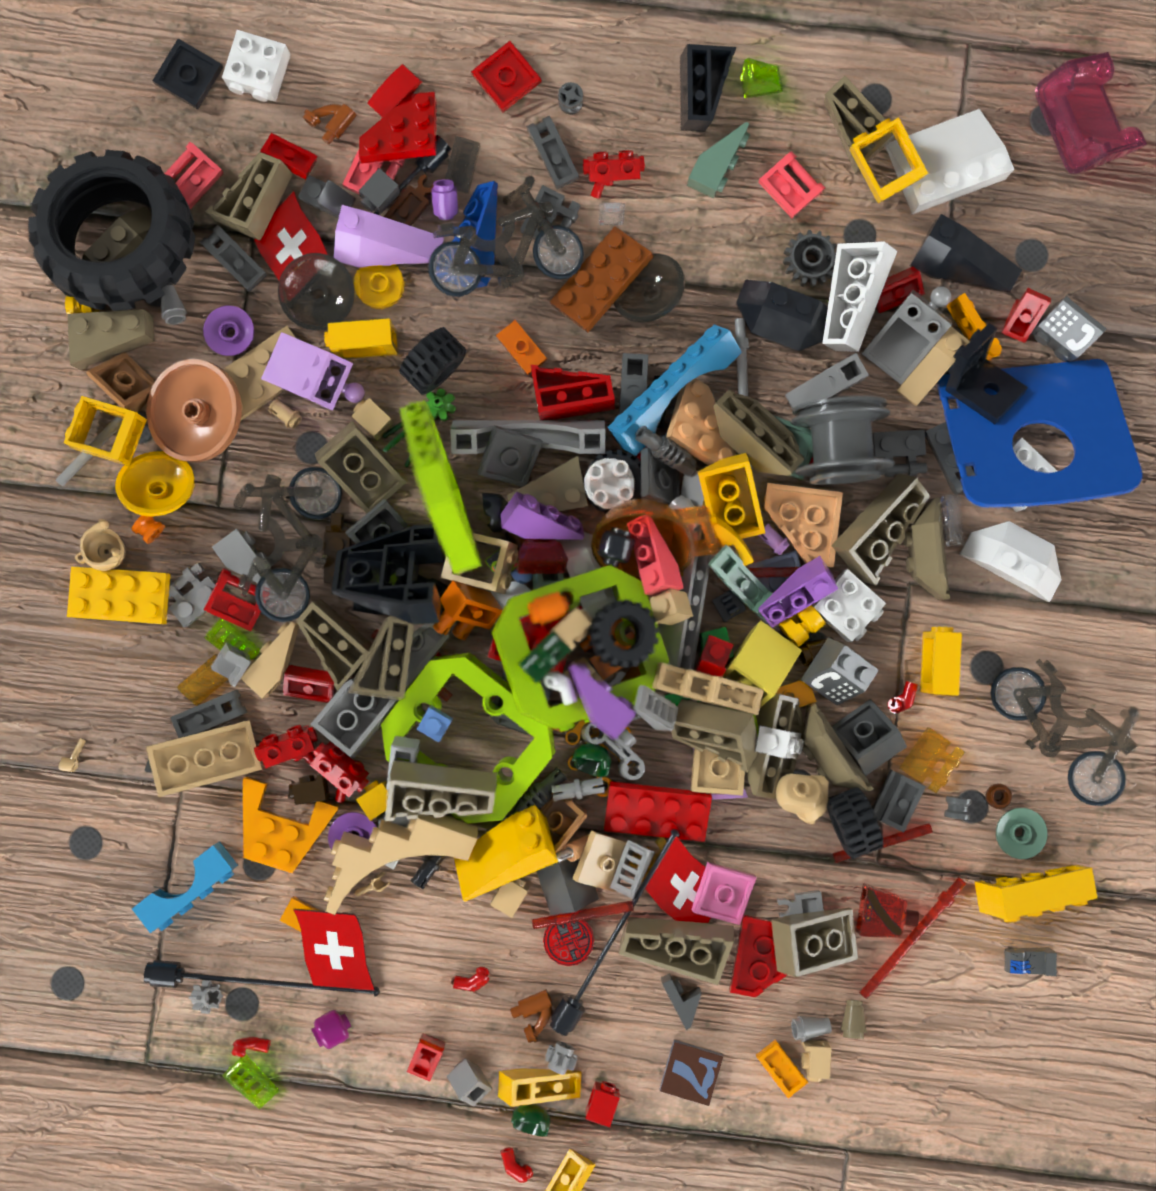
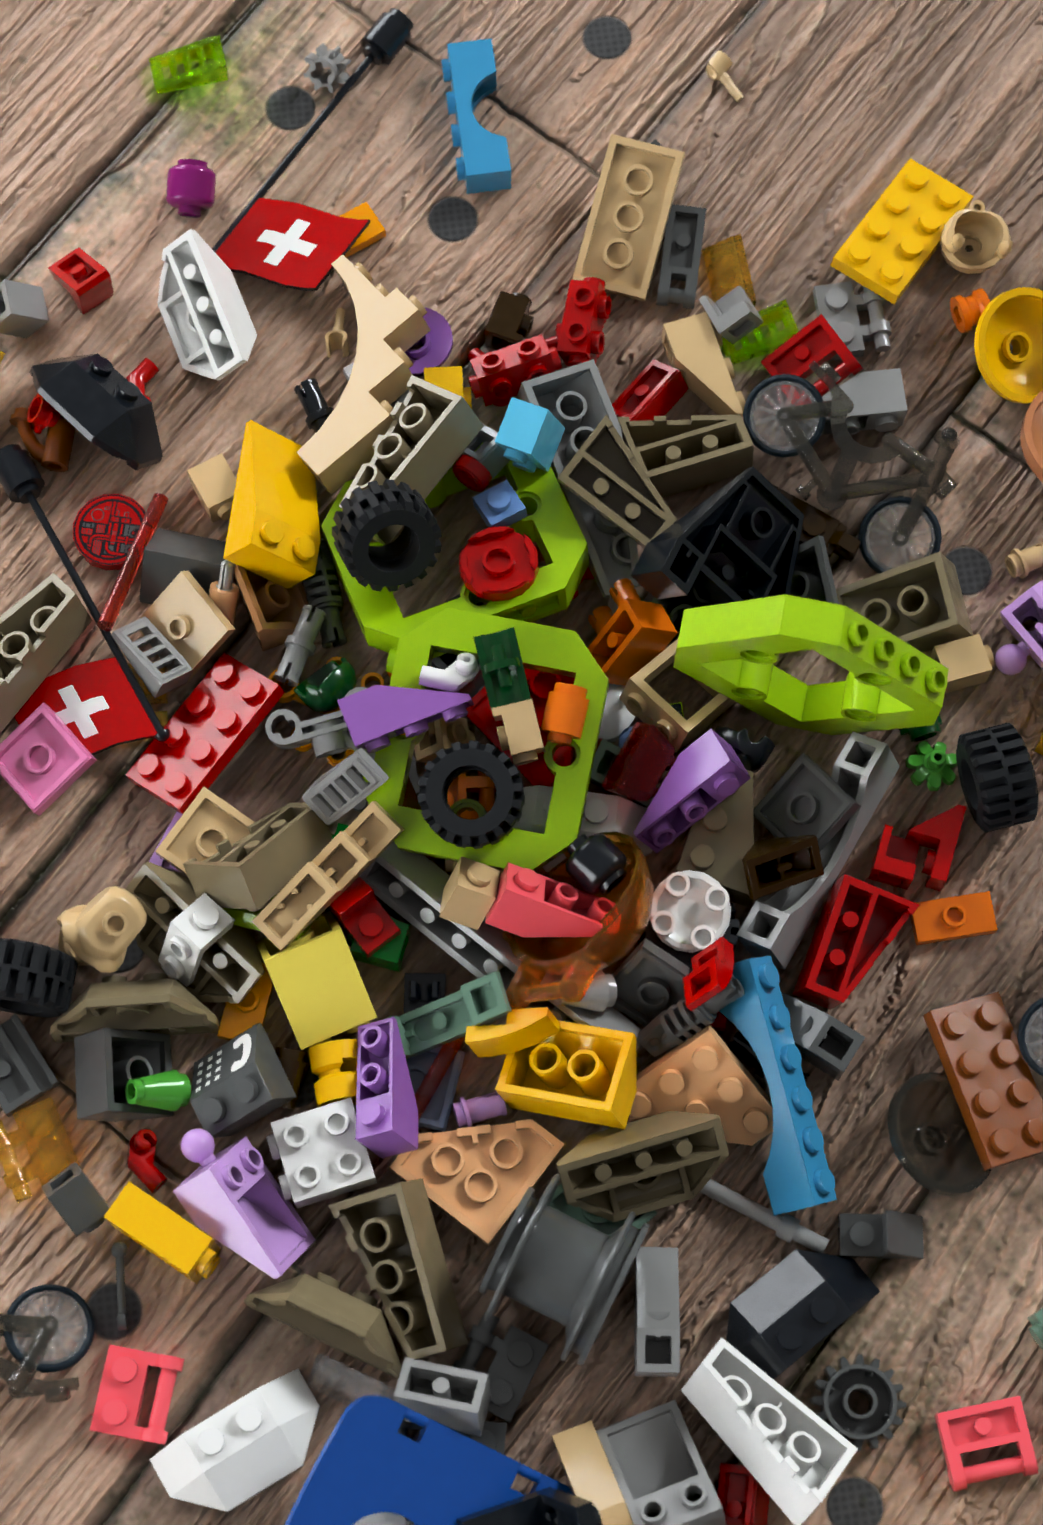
camera: 120 degrees right, 15 degrees down
red arm [232,1036,271,1057] -> none
light orange wing [243,777,340,873] -> none
none -> red plate [27,394,61,434]
none -> black wedge [30,354,163,470]
none -> dark grey brick [42,1161,109,1236]
none -> coral plate [90,1344,185,1445]
none -> dark grey hinge [111,1242,128,1331]
none -> bright green cone [125,1070,191,1111]
none -> white wedge [158,229,257,381]
none -> lavender slope [173,1128,315,1279]
none -> black tyre [332,479,442,592]
none -> light grey brick [393,1357,491,1437]
none -> red tile [452,455,492,492]
none -> red tile [459,526,539,601]
none -> medium azure brick [495,397,565,473]
none -> red slope [683,936,734,1012]
none -> dark brown slope [742,835,824,900]
none -> dark grey slope [838,1210,924,1259]
none -> red panel [868,824,920,890]
none -> red slope [905,804,966,891]

